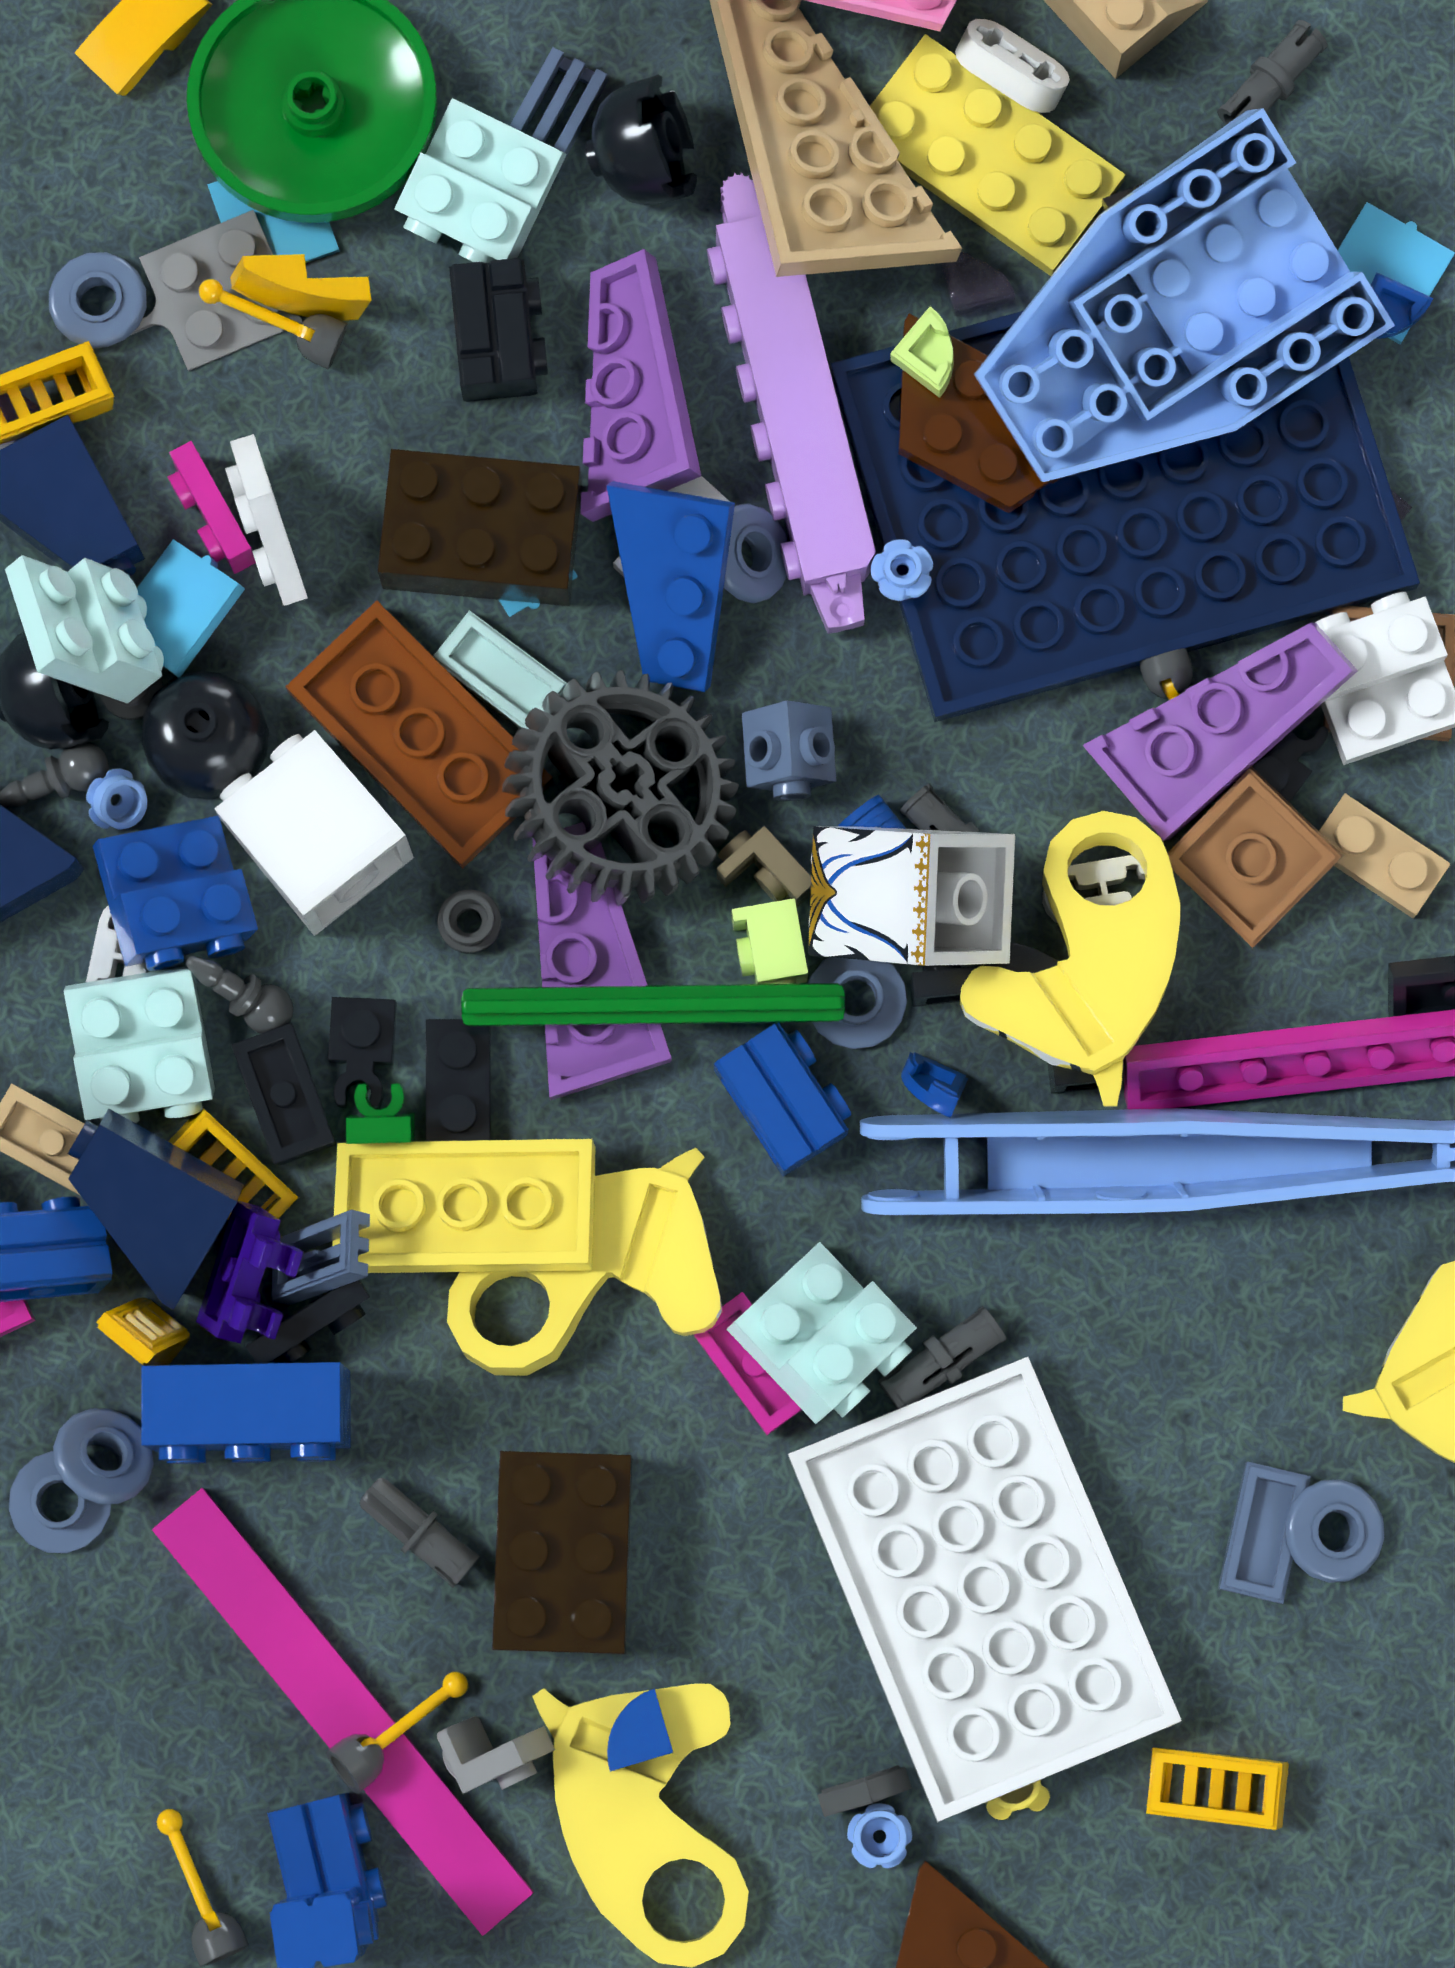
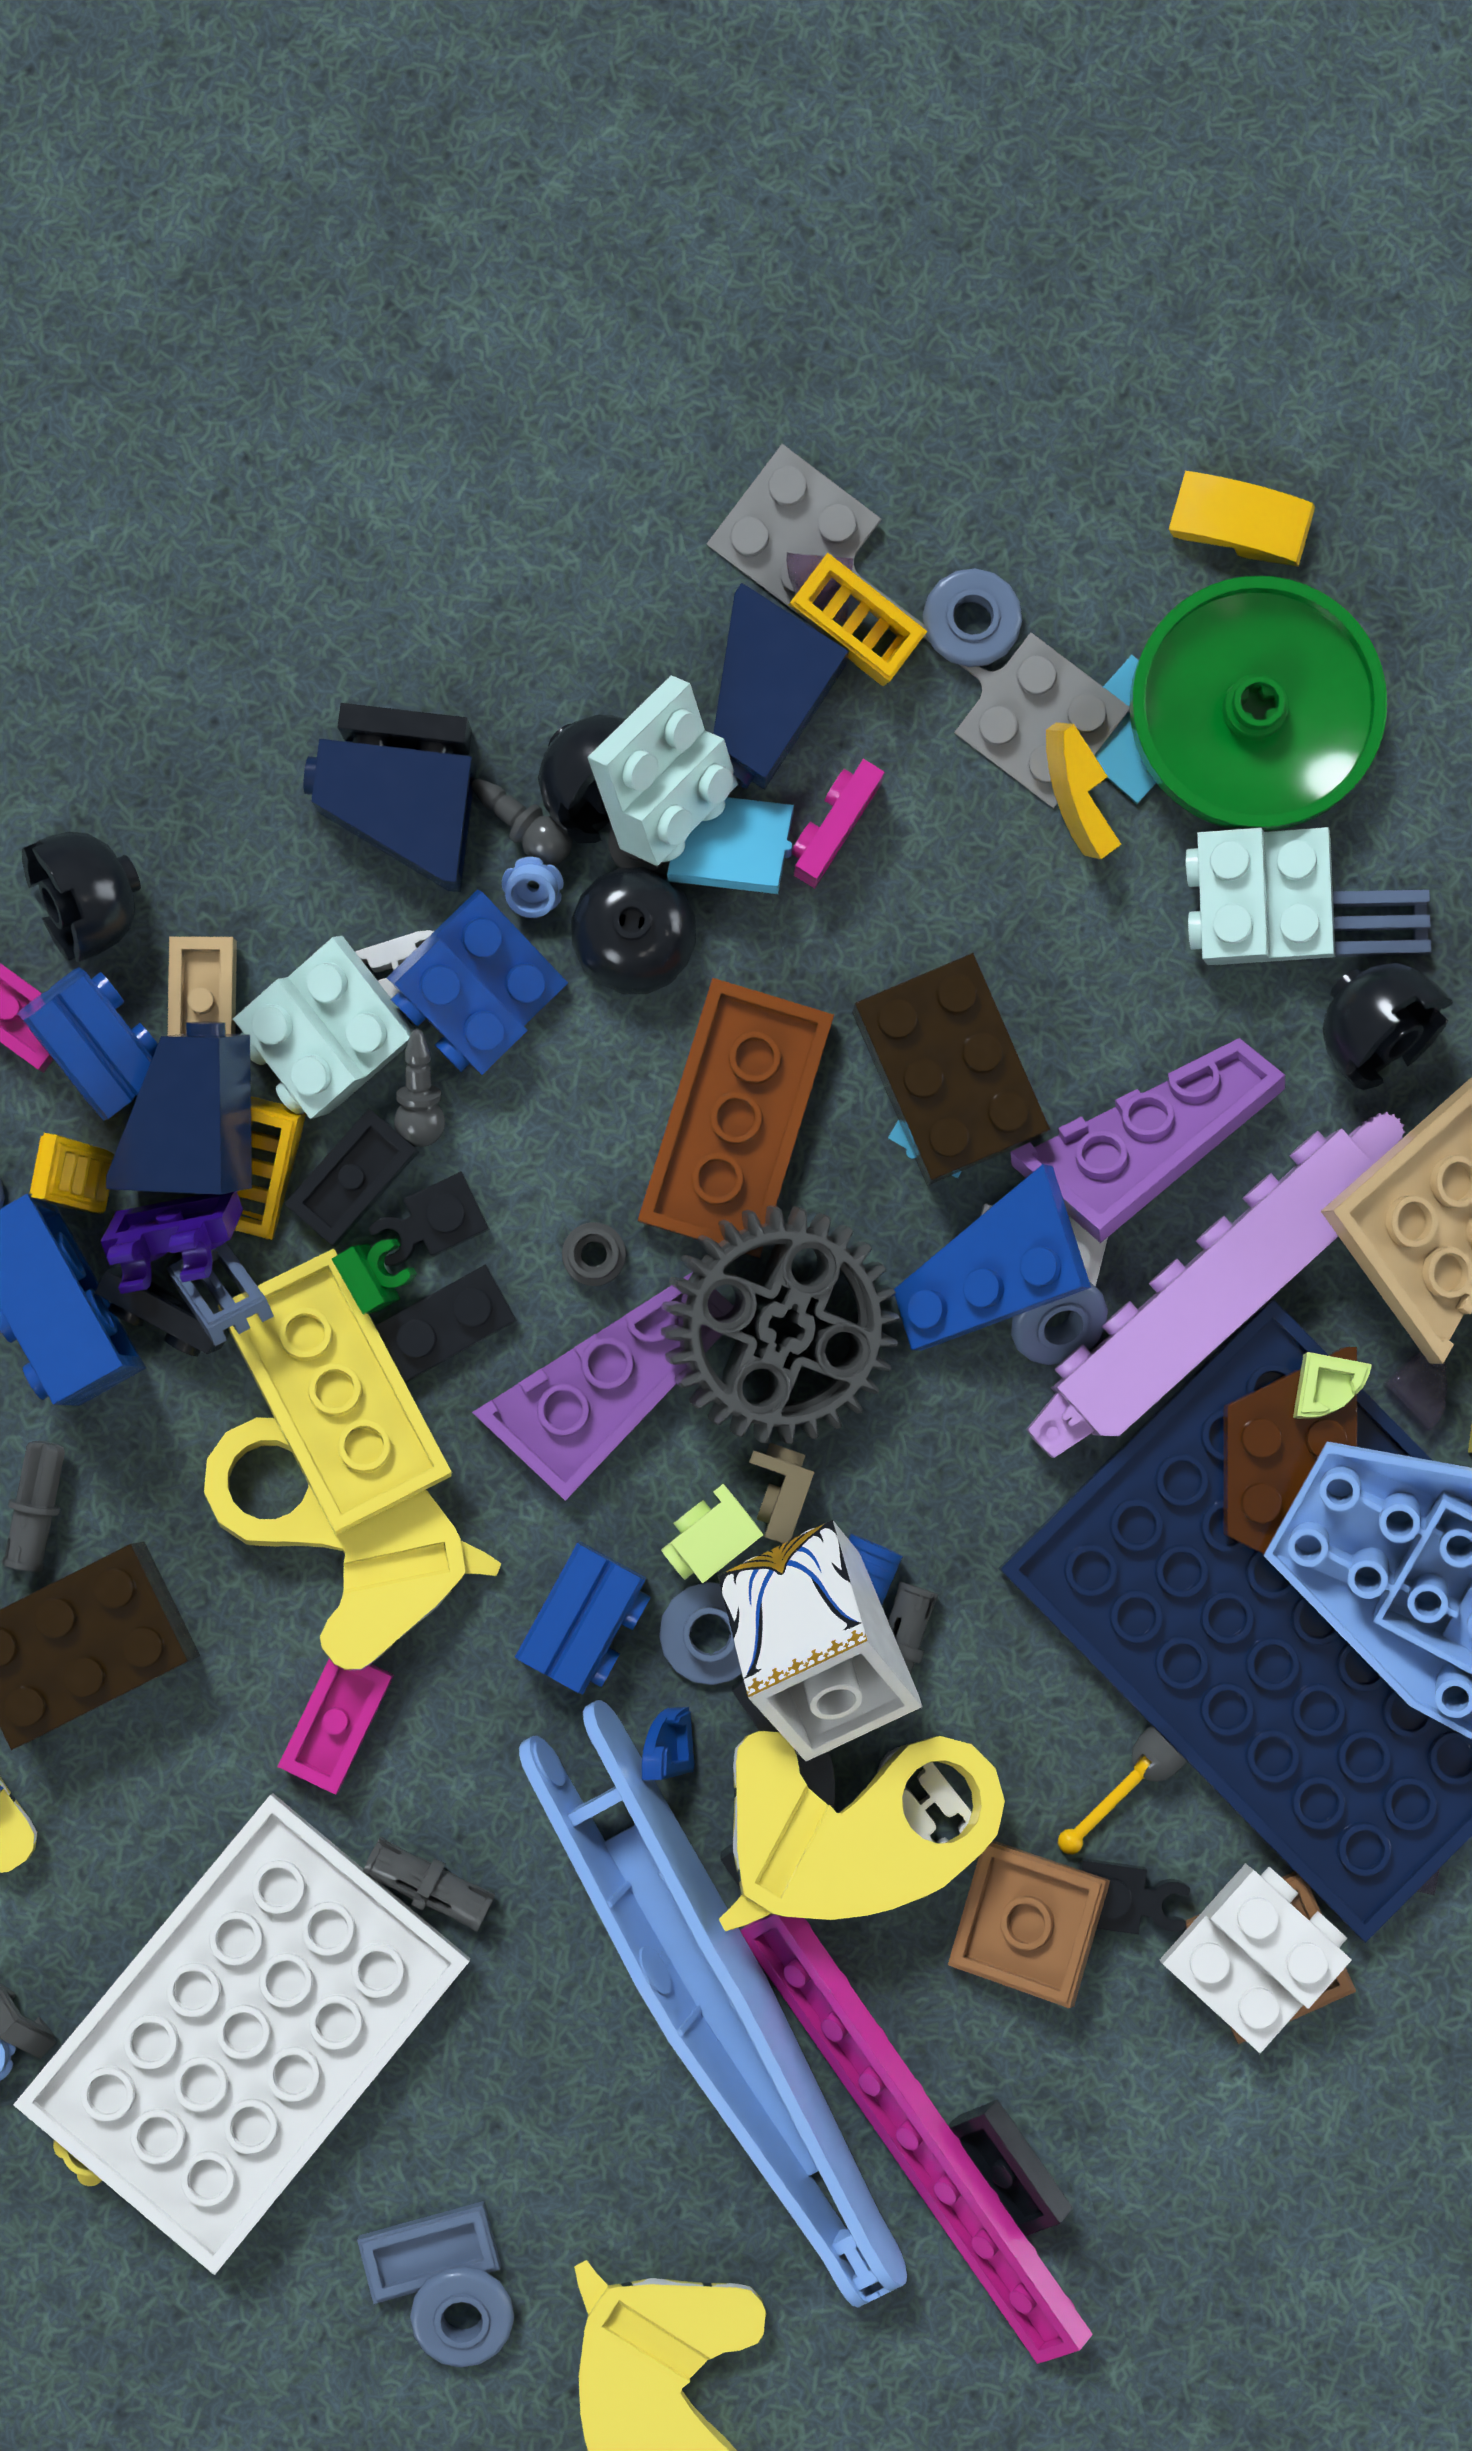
camera: 60 degrees right, 5 degrees up
hinge [199,279,348,370] -> none
white slope [214,730,414,936] -> none
white plate [225,434,308,606] -> none
light aqua tile [433,610,567,729] -> none
black brick [449,258,548,402] -> none
green axle [461,983,845,1026] -> none
light aqua plate [726,1242,917,1424] -> none
sand blue brick [742,700,836,801] -> none
light blue plate [871,539,933,601] -> none
medium lavender wing [1083,623,1358,840] -> none
yellow slope [1146,1747,1289,1830] -> none
tan plate [1319,793,1451,918] -> none

